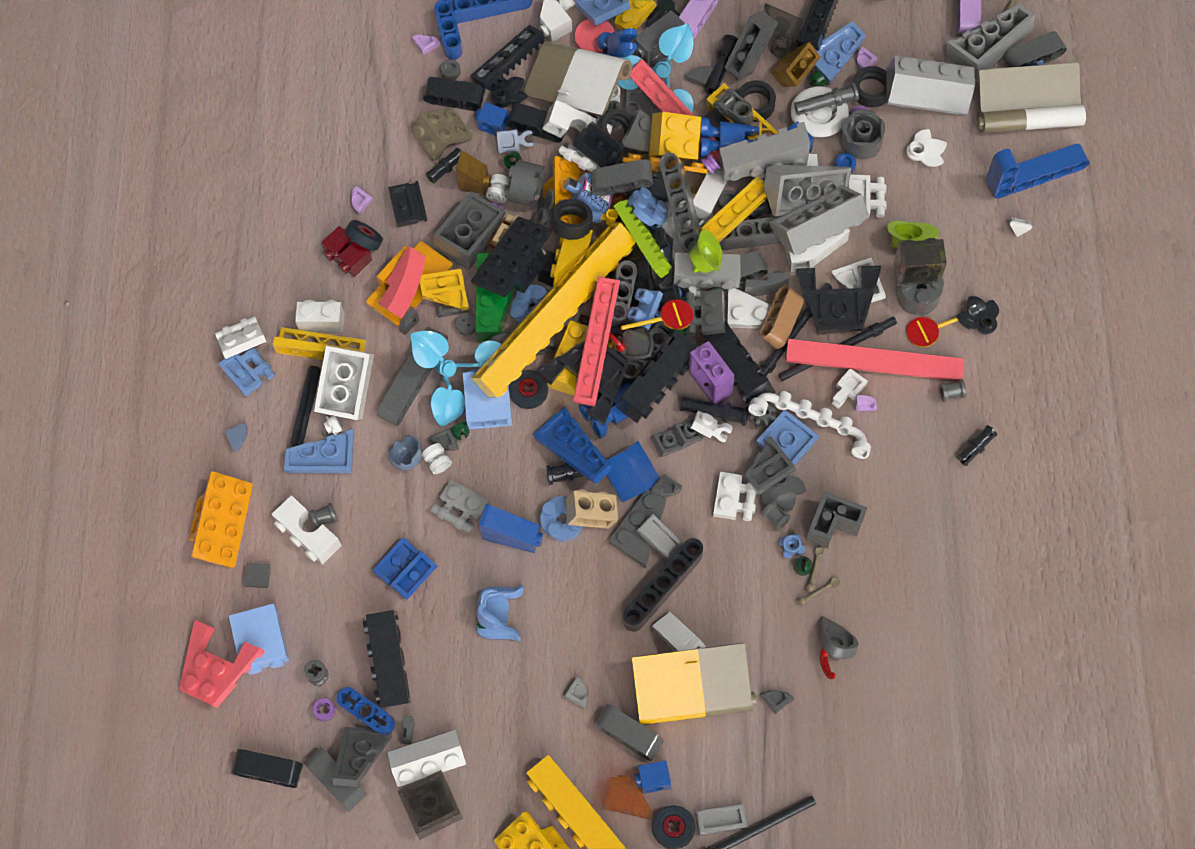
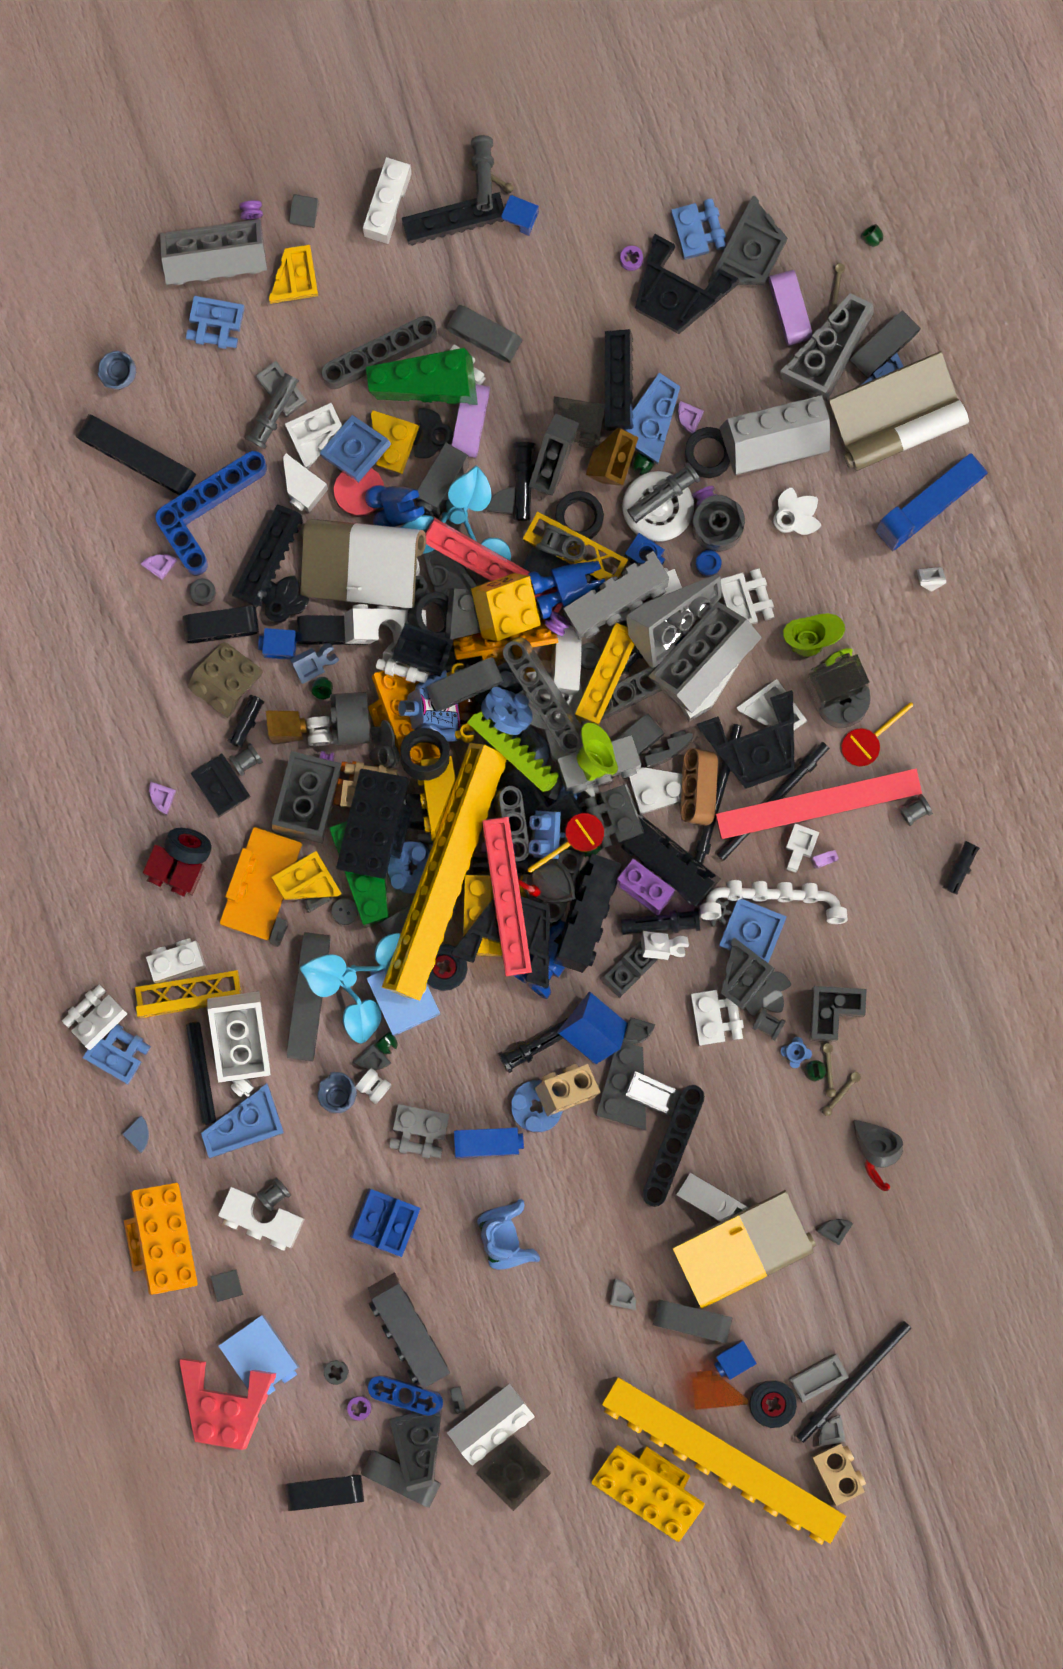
camera: 20 degrees left, 15 degrees up
coral slope [378,246,425,318] -> none
blue wing [533,406,612,484] -> none
black plate [956,296,999,335] -> none
none -> dark grey bush [229,743,263,776]

